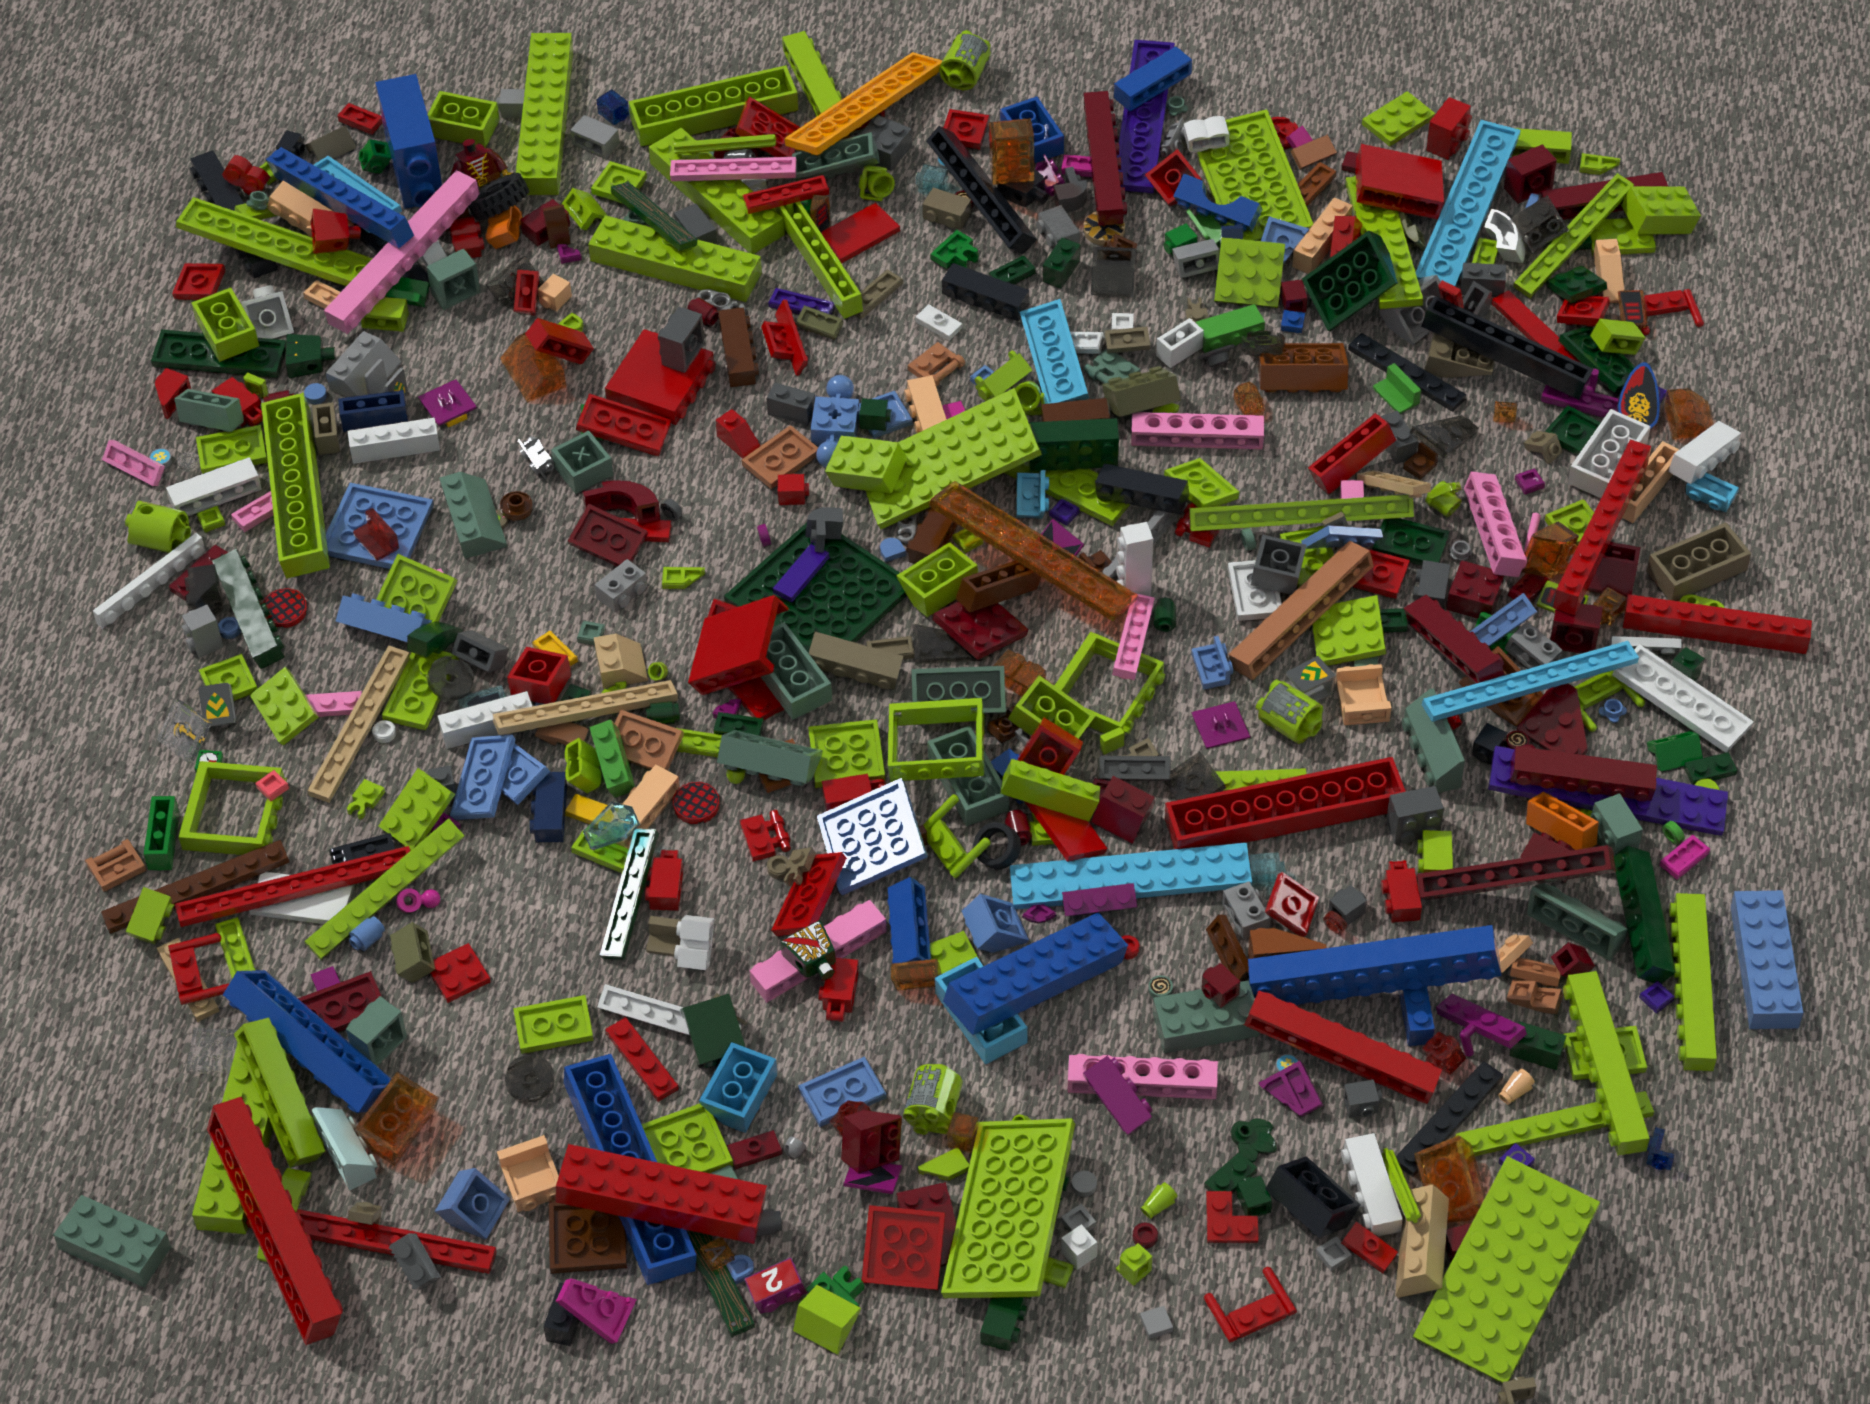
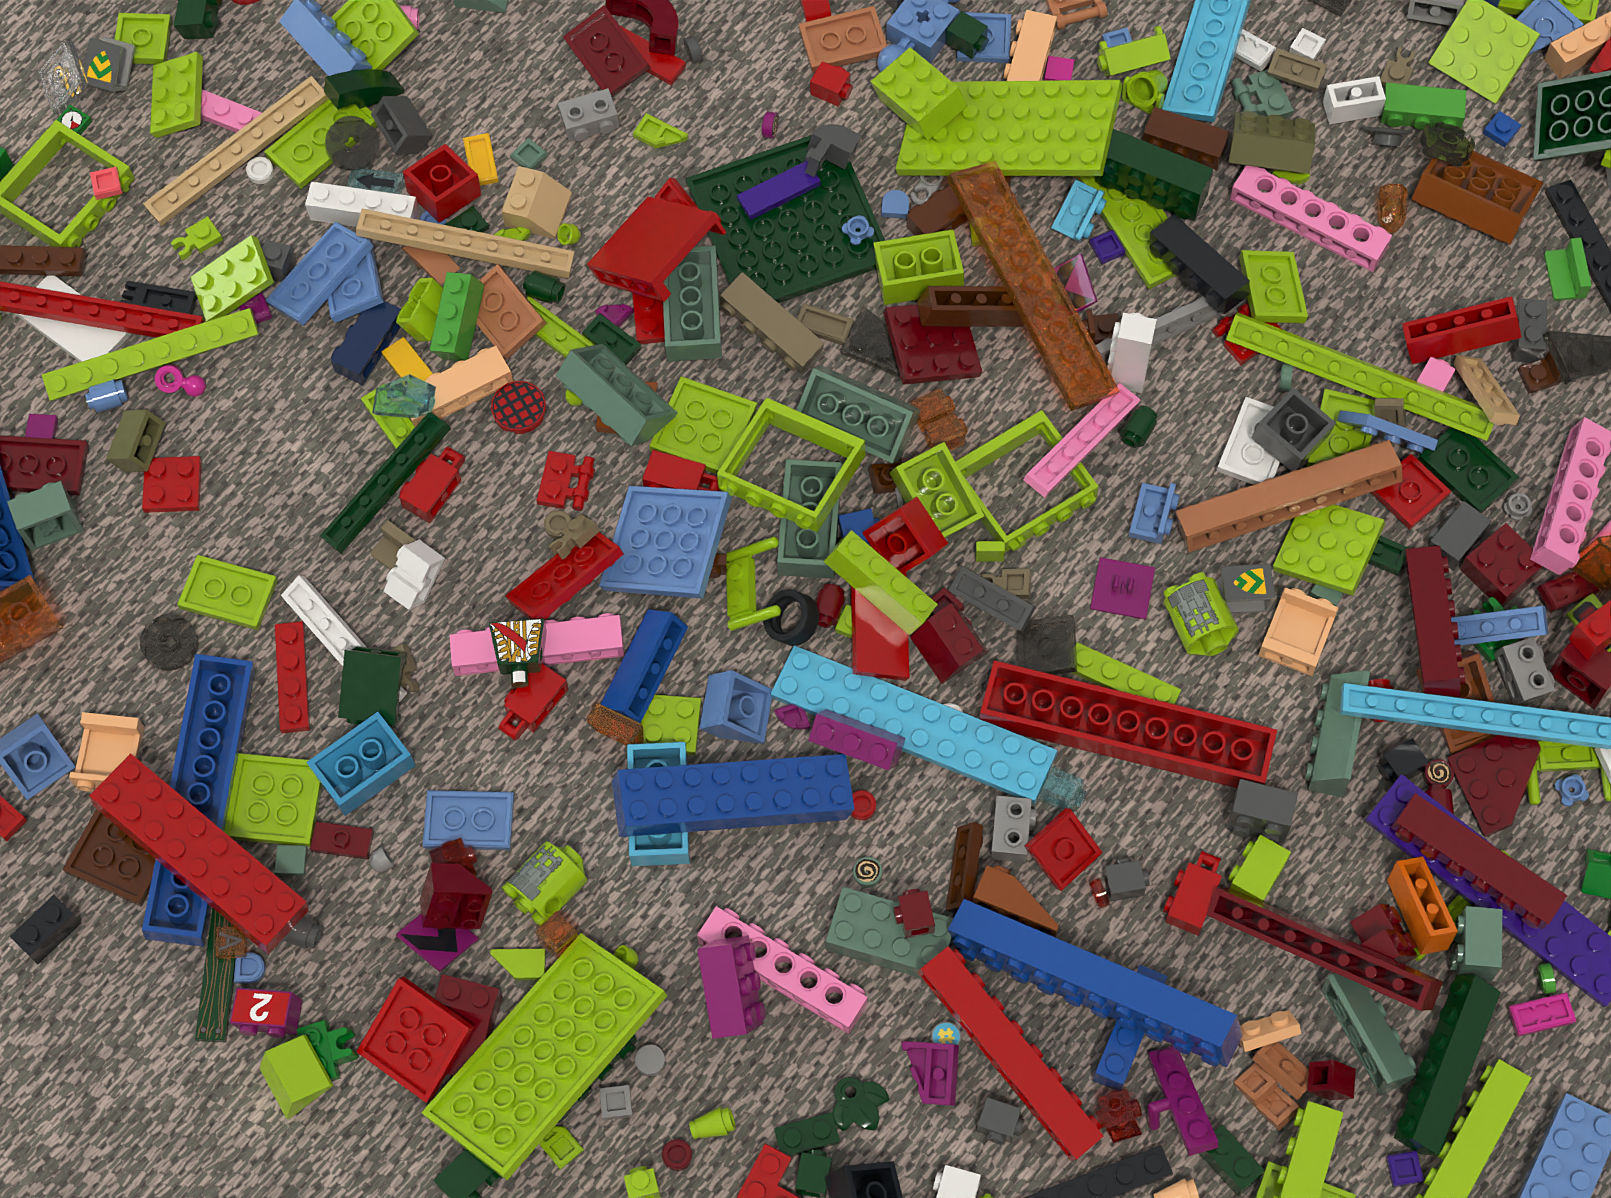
camera: 30 degrees right, 15 degrees up
dark pink wing [556,1278,637,1344] -> none
white brick [1061,1224,1097,1270] -> none
dark red brick [1280,279,1307,312] -> none
lime piece [1425,481,1462,517] -> none
none -> medium blue plate [842,215,874,245]

